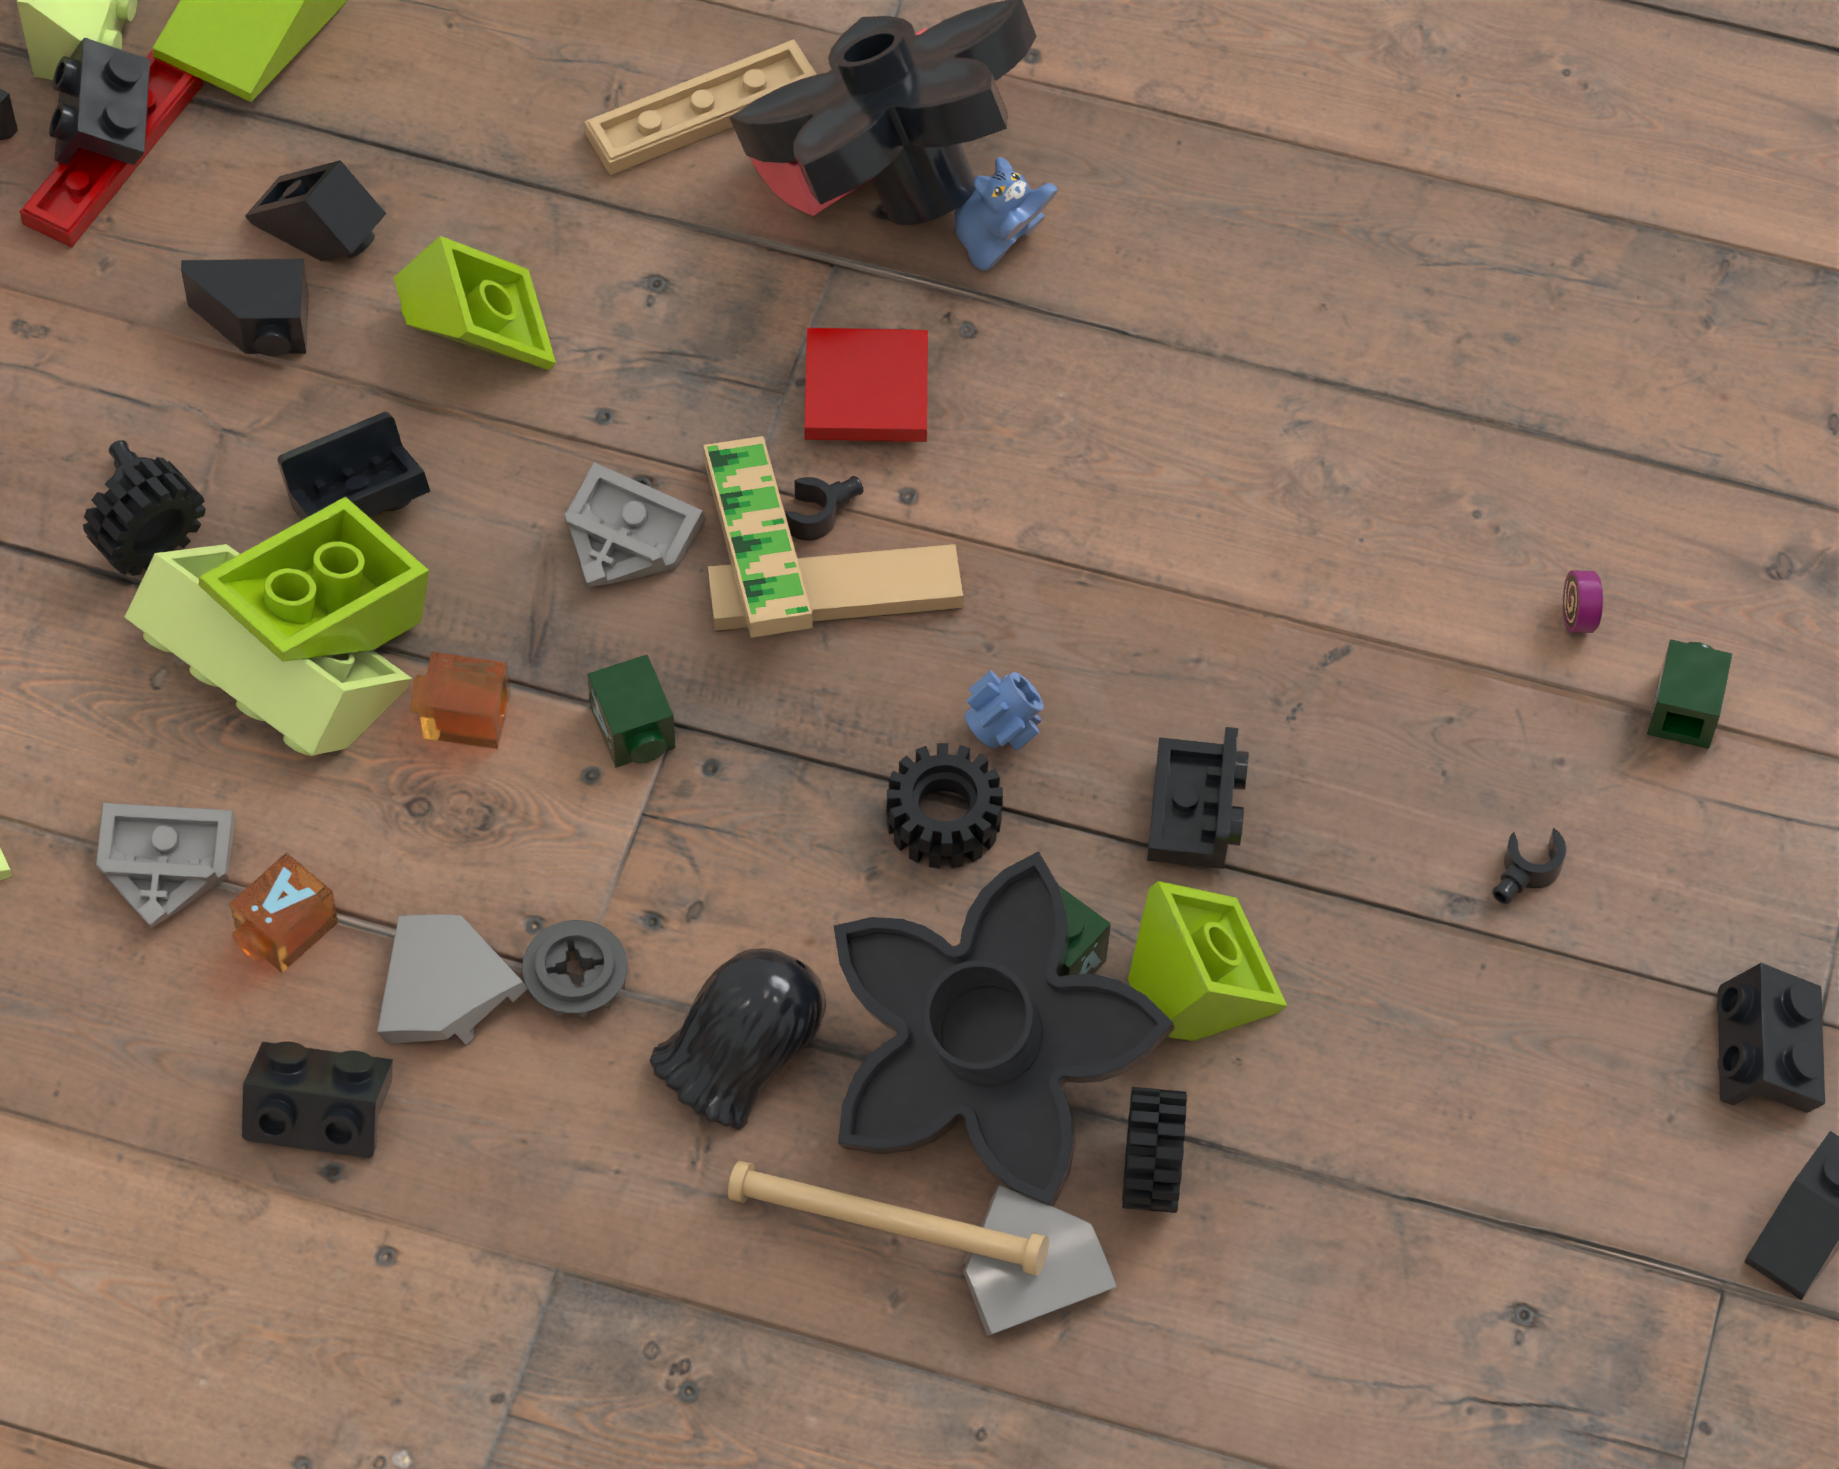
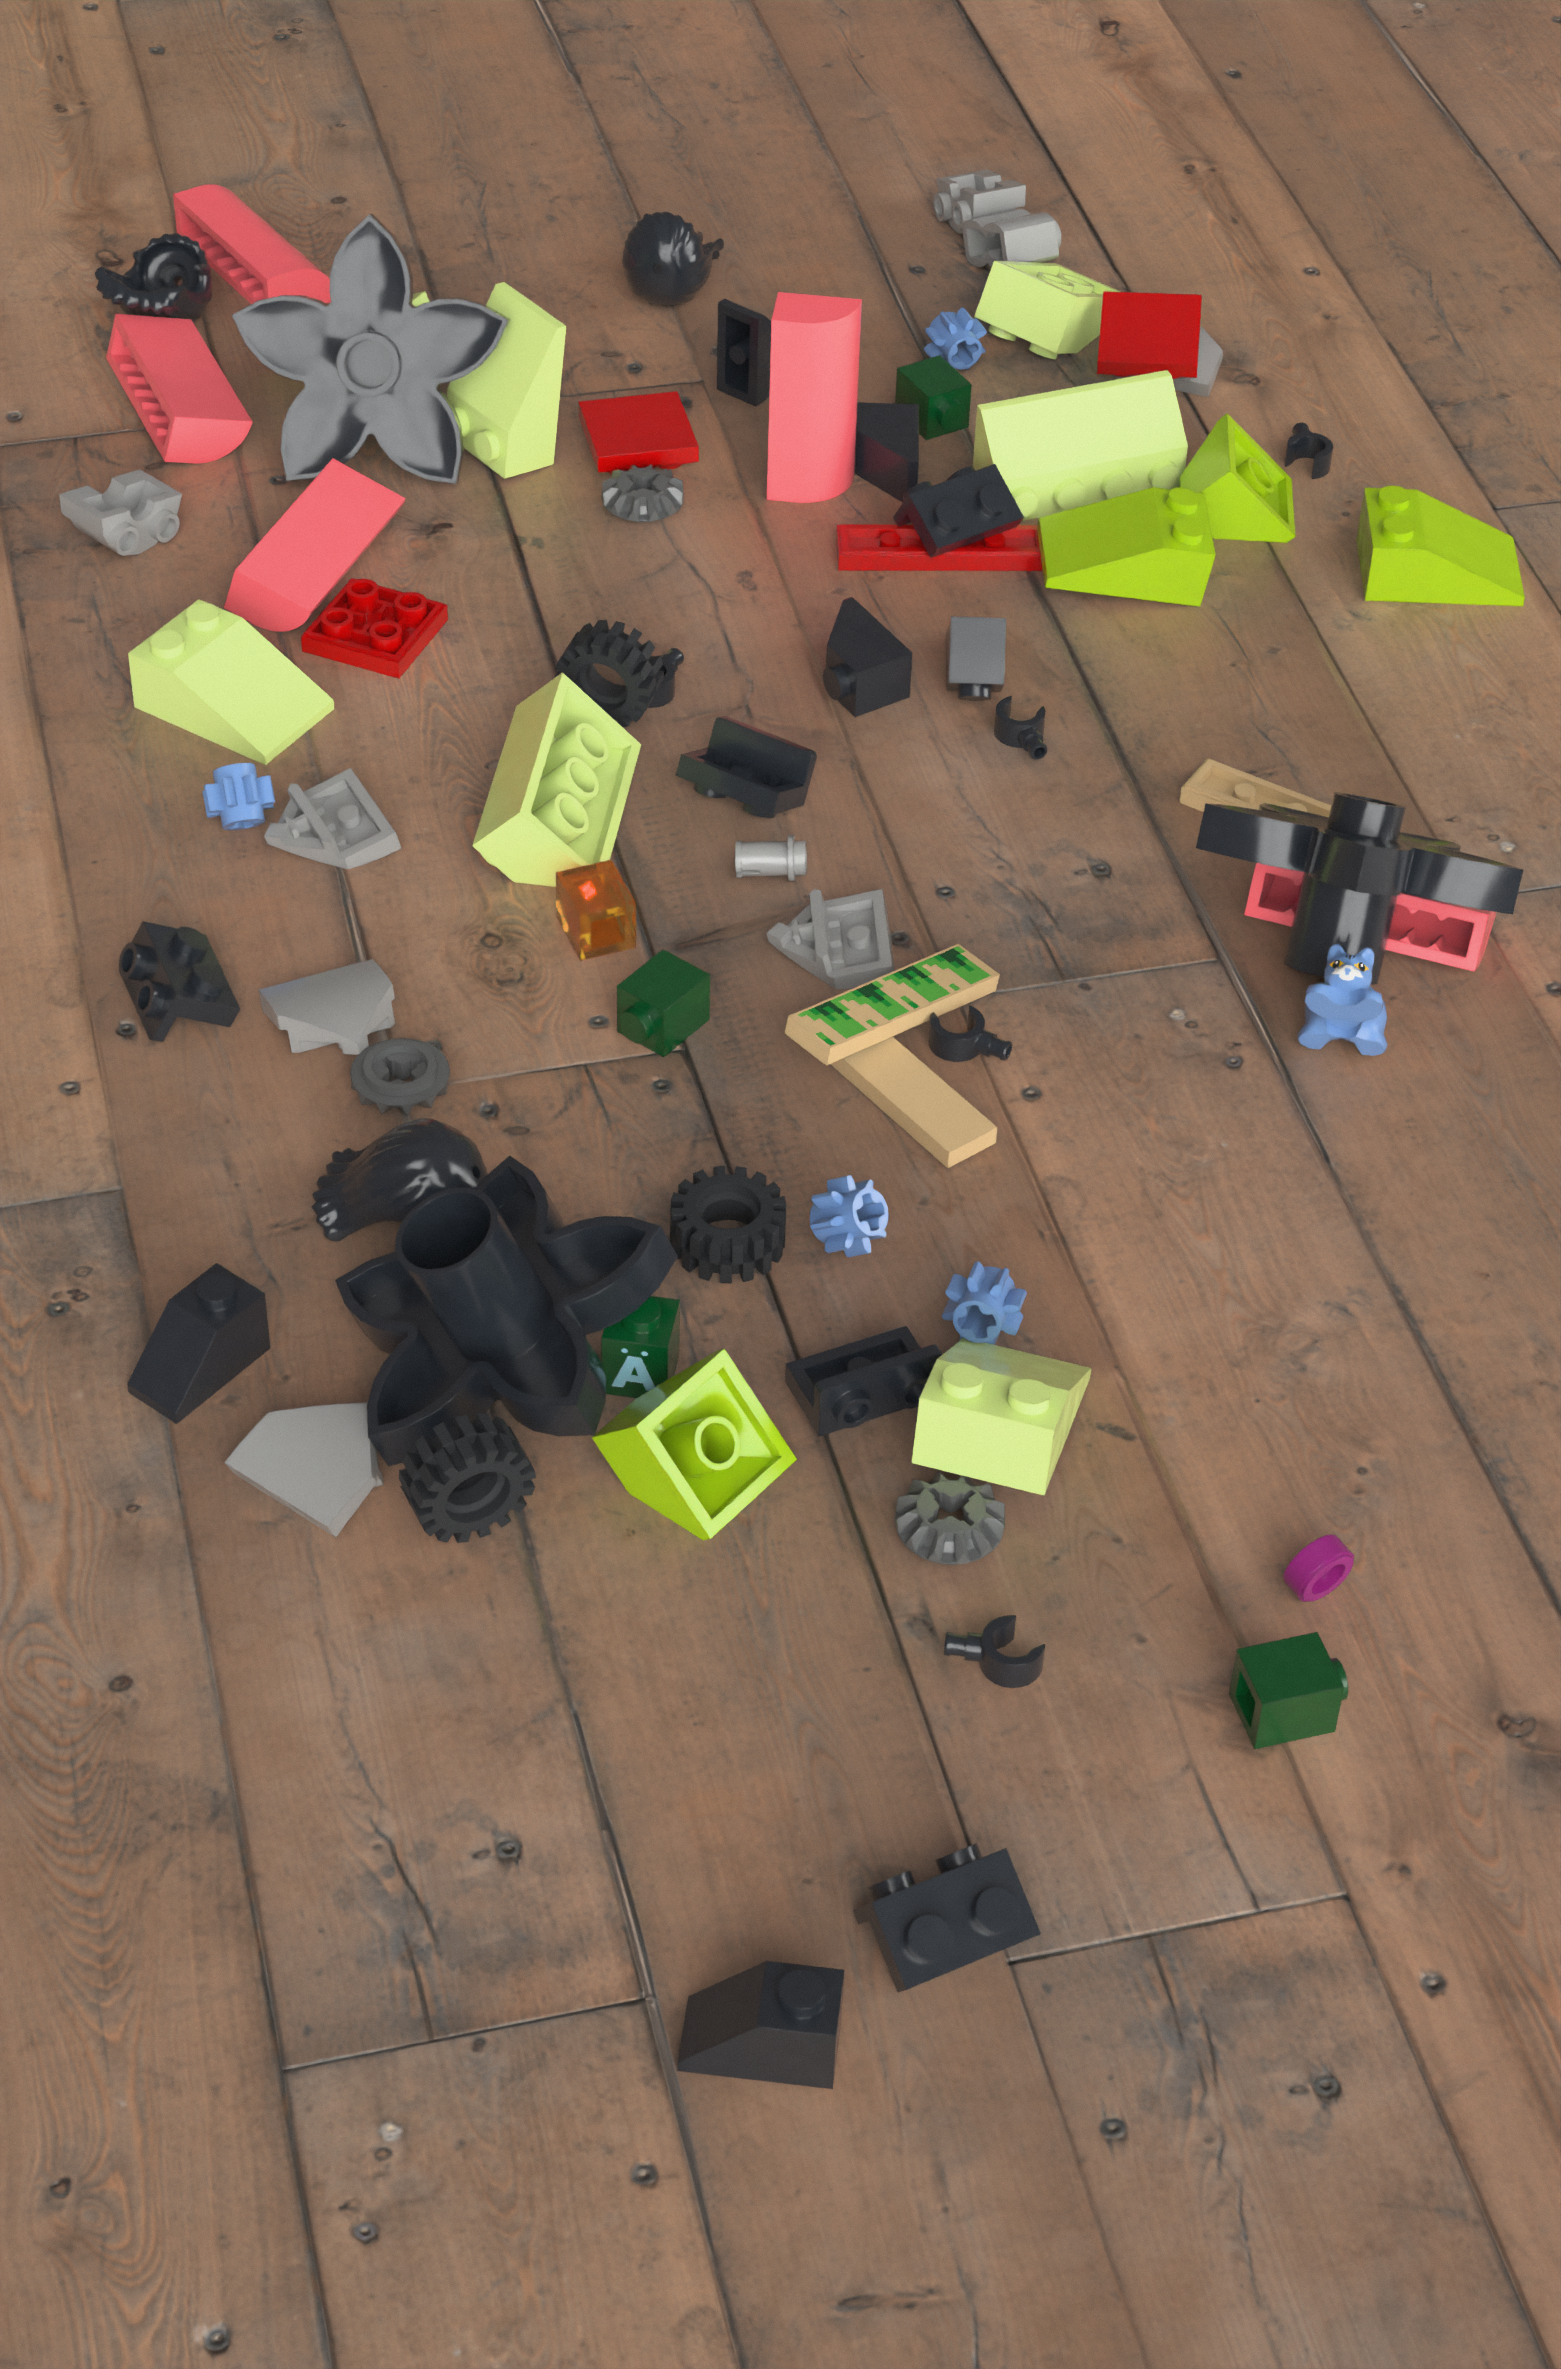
camera: 60 degrees right, 15 degrees down
lime slope [198,497,429,662] -> none
clear orange brick [229,852,338,973] -> none
lime slope [393,236,556,370] -> none
tan bar [728,1160,1049,1276] -> none
red tile [804,328,928,442] -> none
none -> black slope [127,1263,270,1424]
none -> medium blue gear [202,763,275,830]
none -> light grey pin [735,835,807,881]
none -> dark grey gear [895,1470,1005,1565]
none -> yellowish green slope [912,1338,1091,1495]
none -> medium blue gear [942,1261,1027,1345]
none -> black piece [994,696,1048,759]

